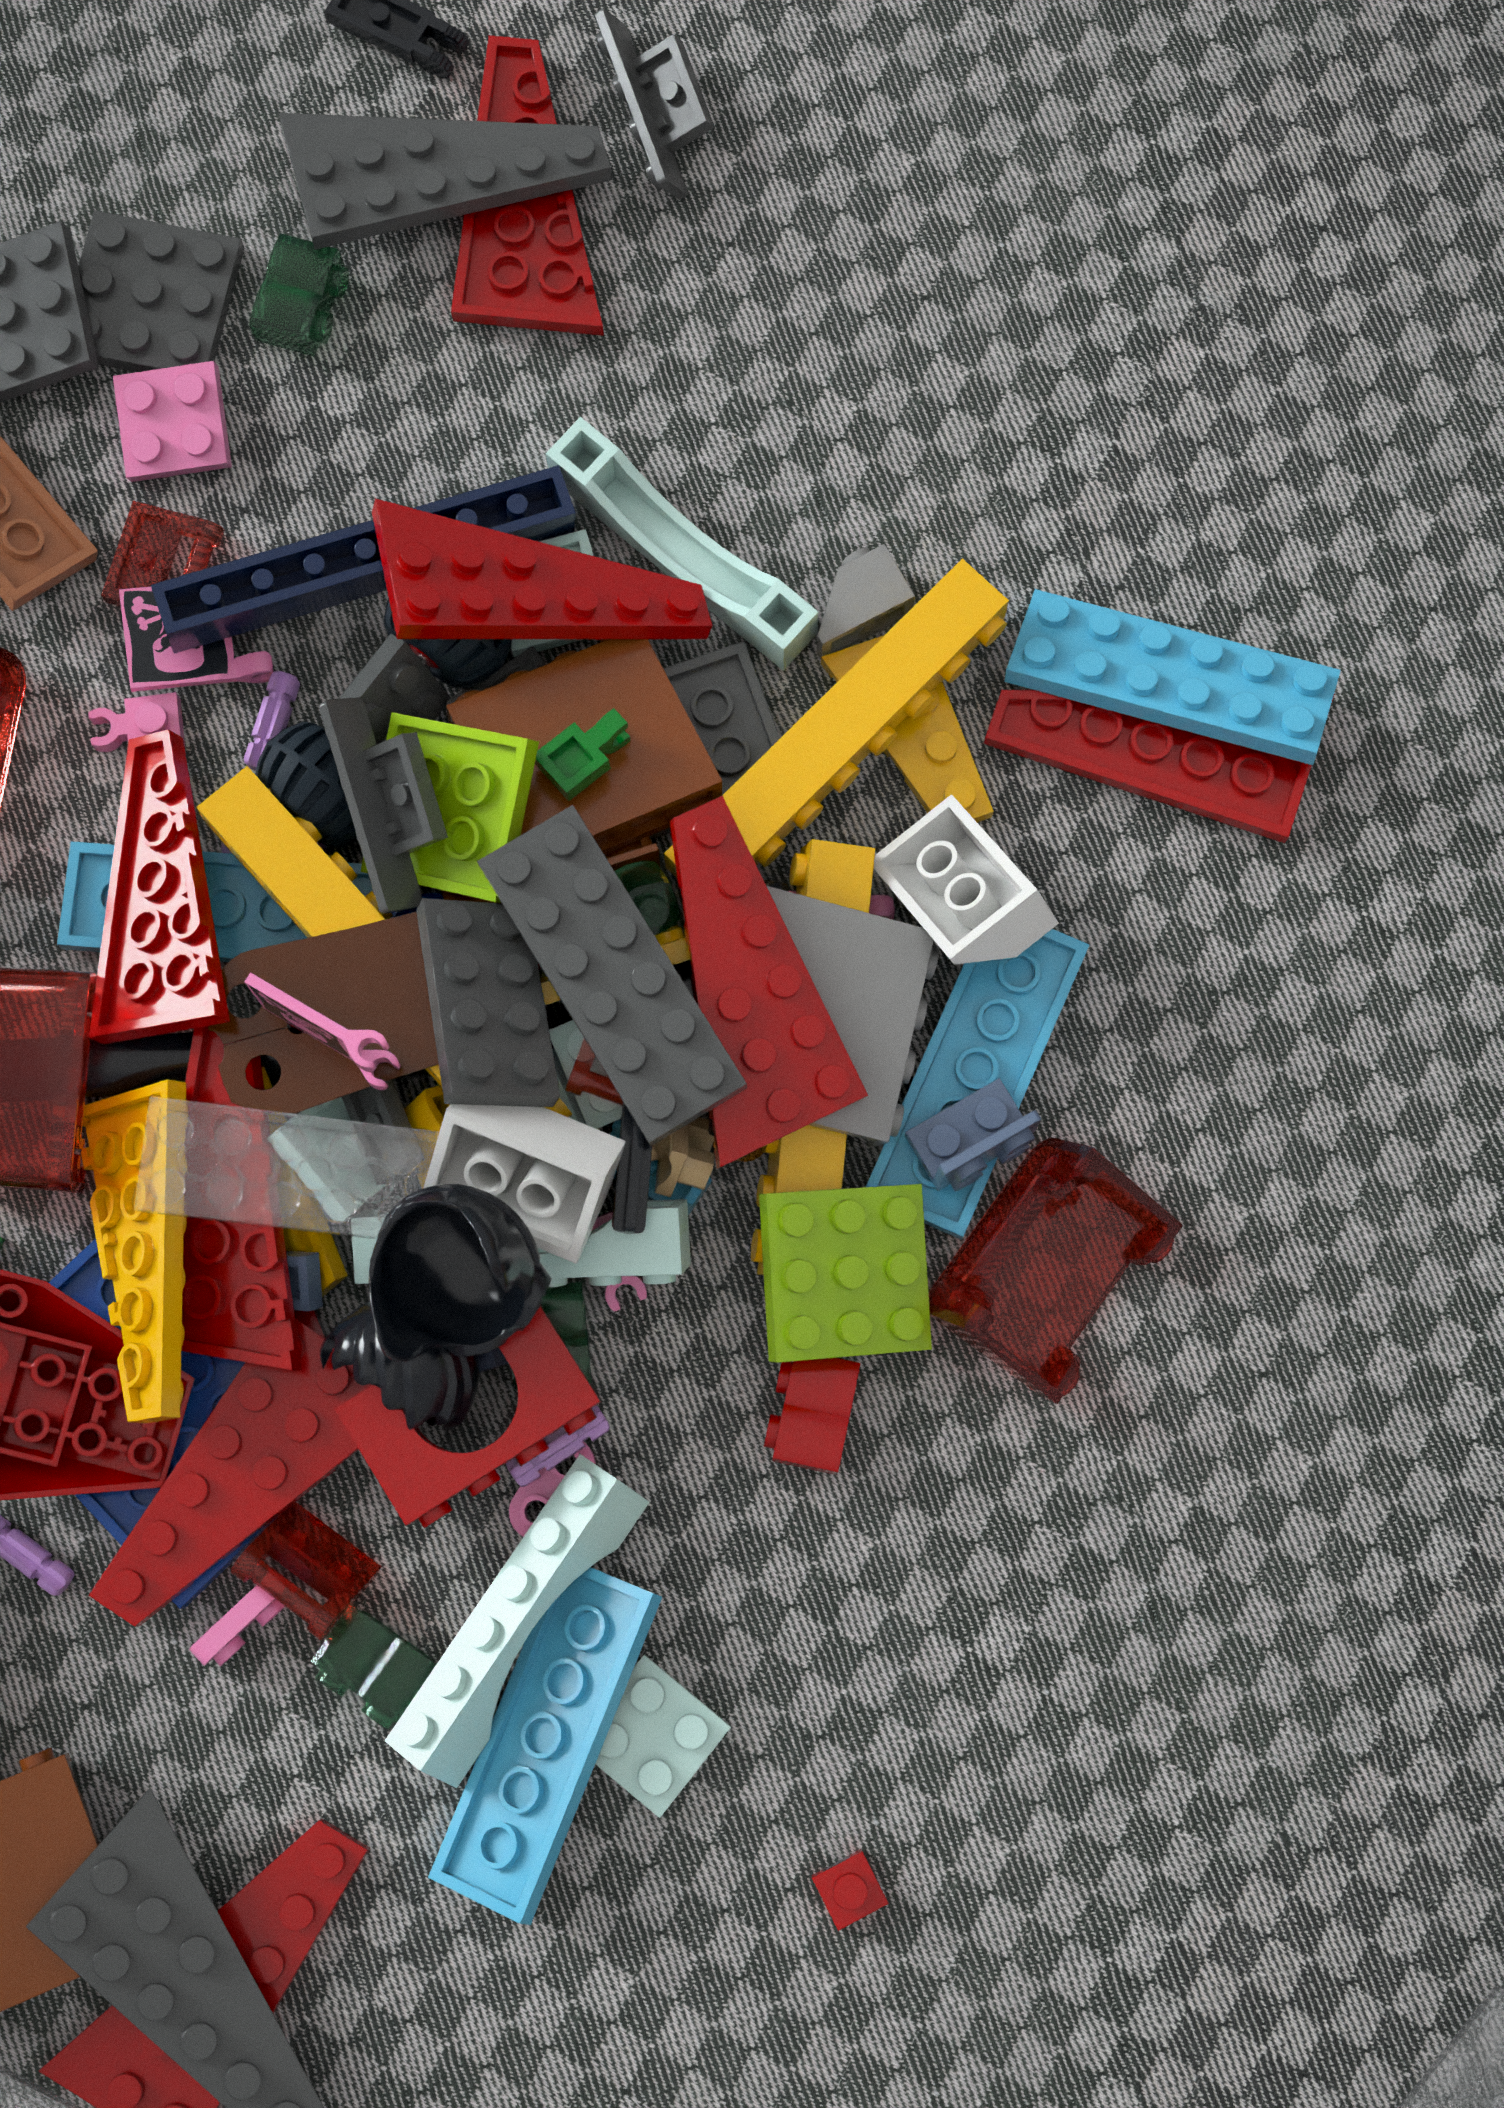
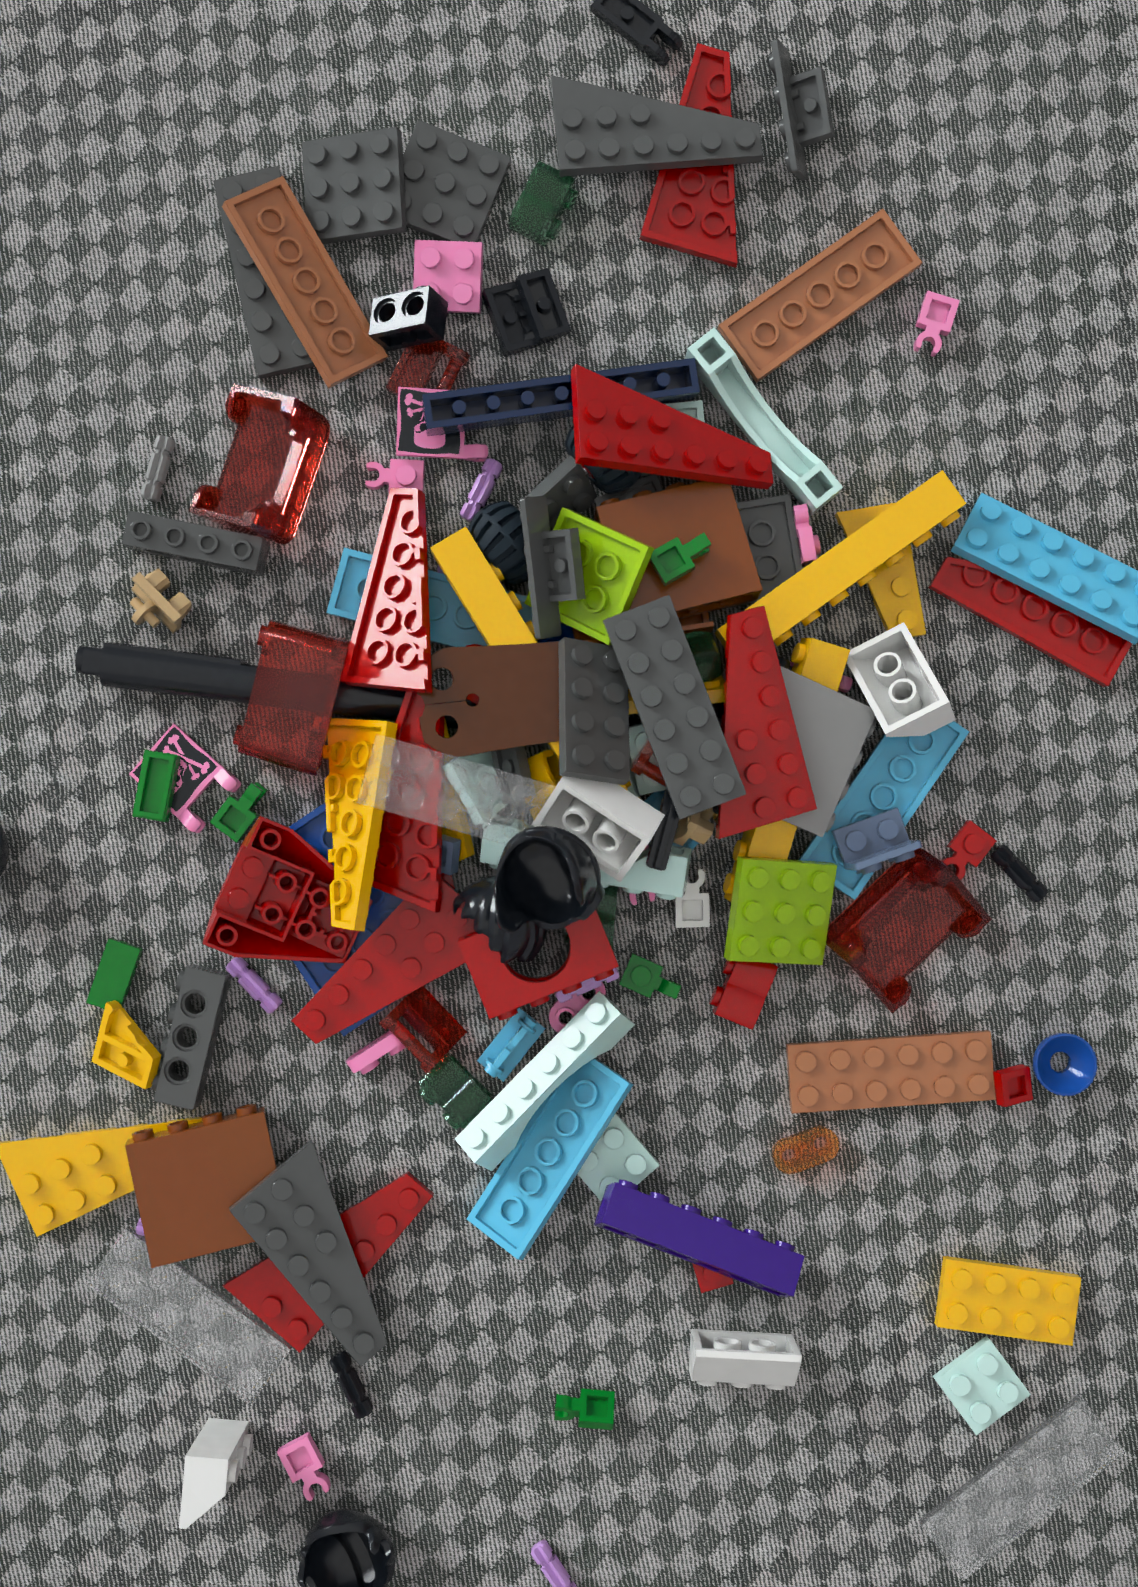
camera: 10 degrees right, 10 degrees up
bright pink flag [244,972,401,1091] -> none
light grey slope [817,544,915,660] -> none
none -> black brick [368,286,448,351]
none -> medium azure hinge [477,1008,546,1082]
none -> black slope [482,268,571,357]
none -> dark purple brick [594,1179,805,1298]
none -> green plate [619,953,681,999]
none -> white plate [675,869,710,928]
none -> white slope [689,1329,802,1390]
none -> nougat plate [717,209,922,383]
none -> clear orange plate [772,1126,839,1174]
none -> nougat plate [786,1030,996,1114]
none -> bright pink plate [793,504,821,567]
none -> bright pink plate [913,291,960,357]
none -> light aqua plate [933,1335,1031,1436]
none -> yellow plate [934,1256,1081,1346]
none -> red plate [937,820,997,882]
none -> black axle [991,845,1048,902]
none -> red plate [993,1064,1033,1107]
none -> blue piece [1033,1033,1097,1096]

